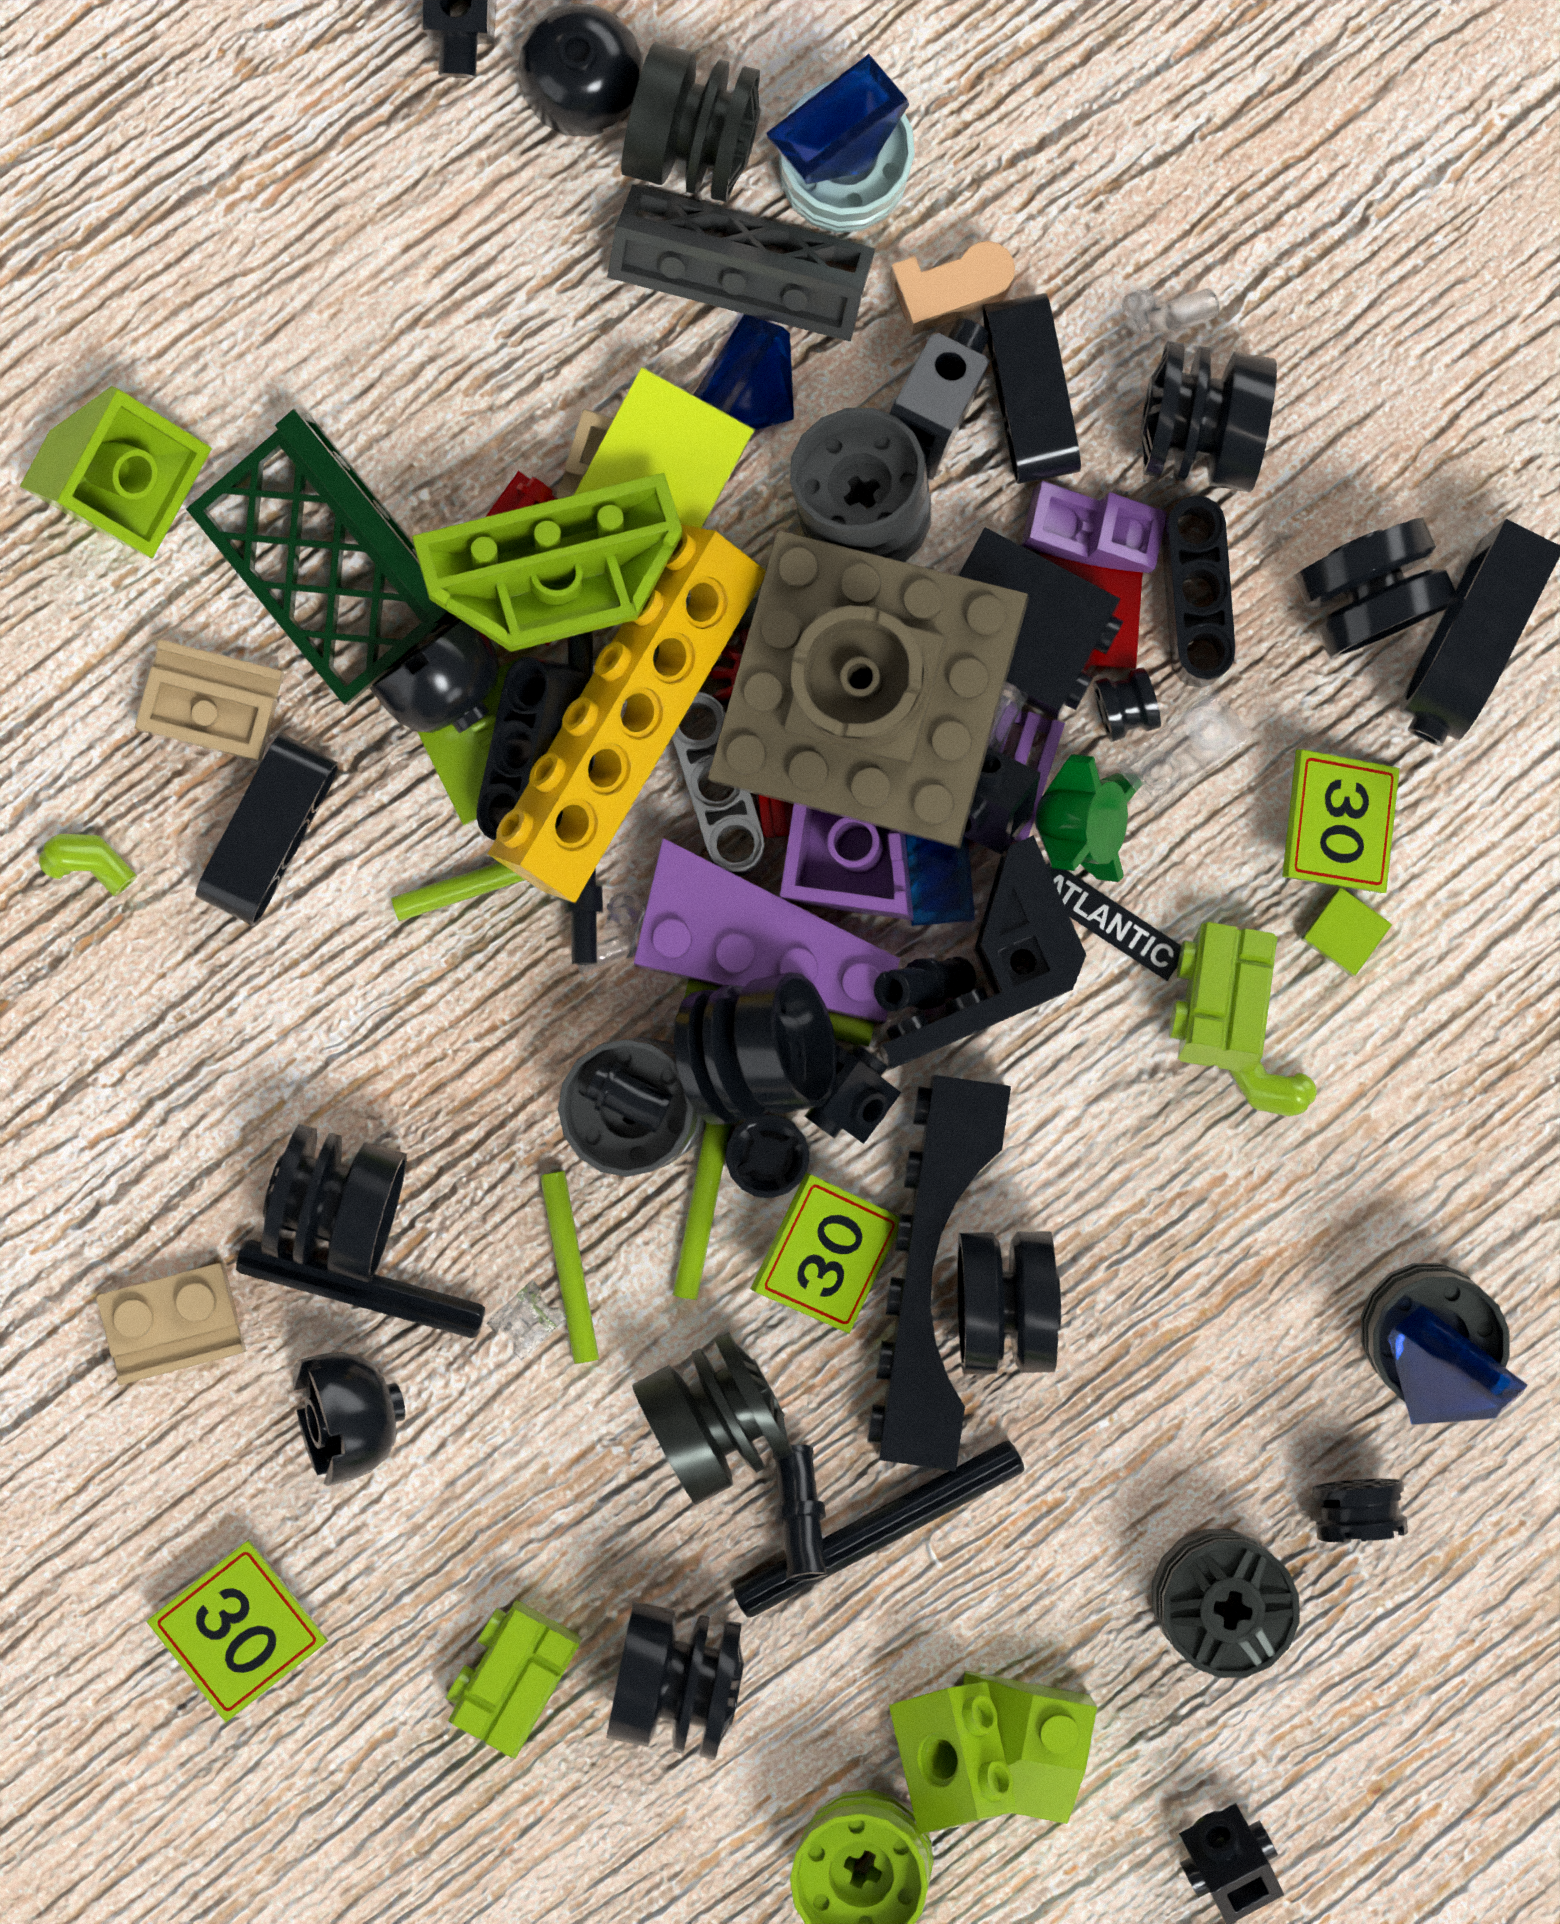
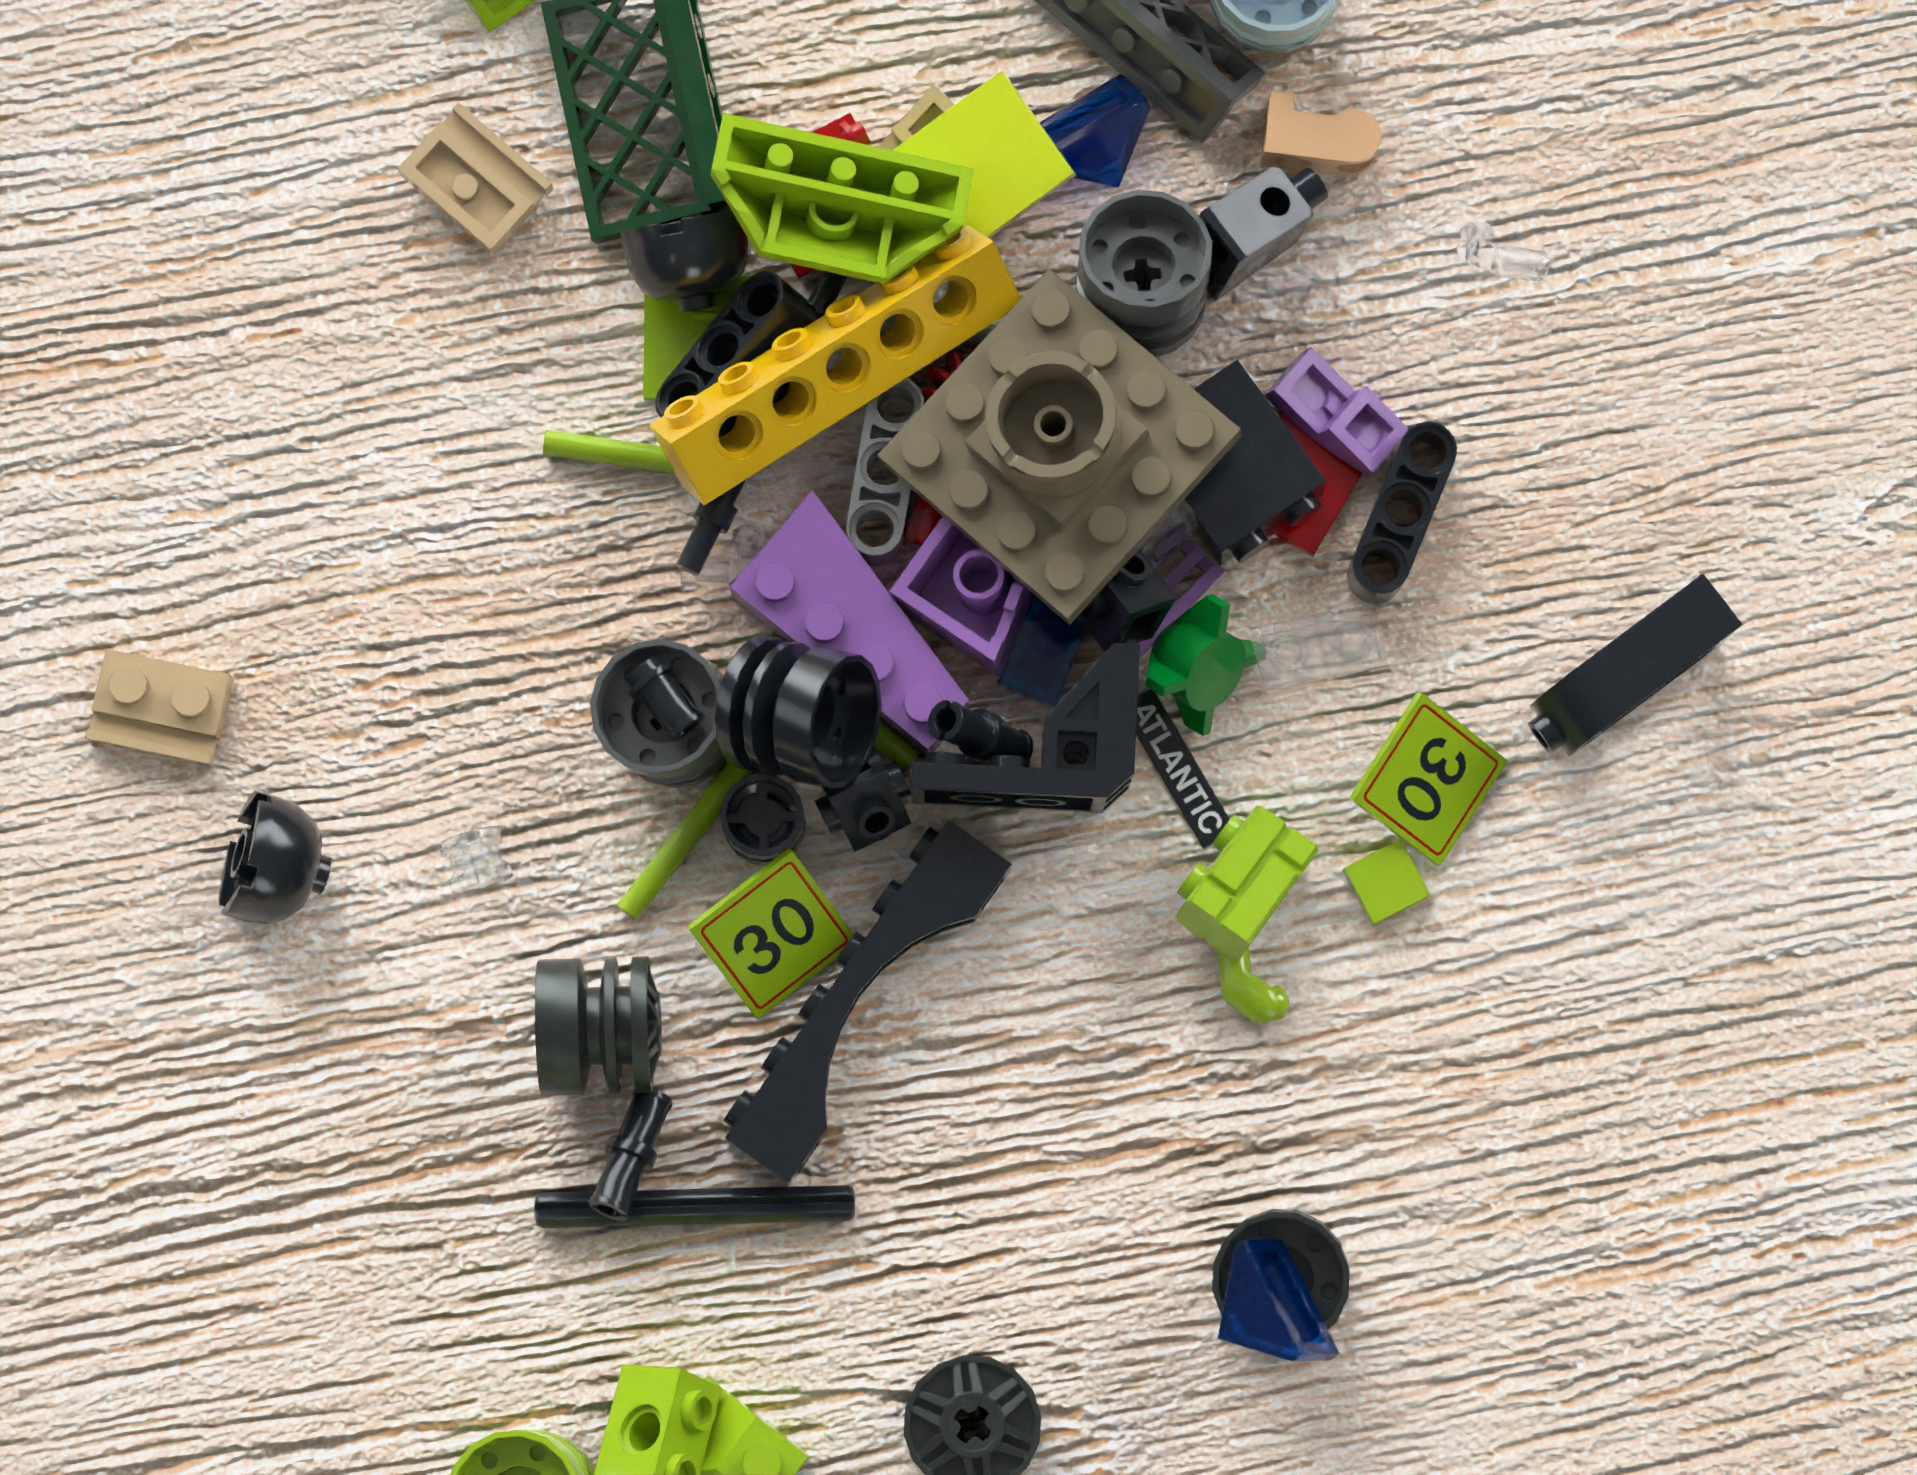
camera: 30 degrees right, 5 degrees down
lime arm [39,834,137,897] -> none
lime piece [146,1539,329,1723] -> none
black beam [195,733,339,926] -> none
black axle [236,1240,485,1338] -> none
black wheel [261,1124,407,1283] -> none
lime brick [445,1599,582,1759] -> none
lime bar [540,1171,599,1364] -> none
black wheel [606,1602,744,1760] -> none
black wheel [957,1231,1061,1374] -> none
black beam [983,293,1081,484] -> none
black wheel [1093,667,1161,742] -> none
black wheel [1140,341,1277,492] -> none
black wheel [1293,518,1460,659] -> none
black wheel [1312,1479,1408,1542] -> none

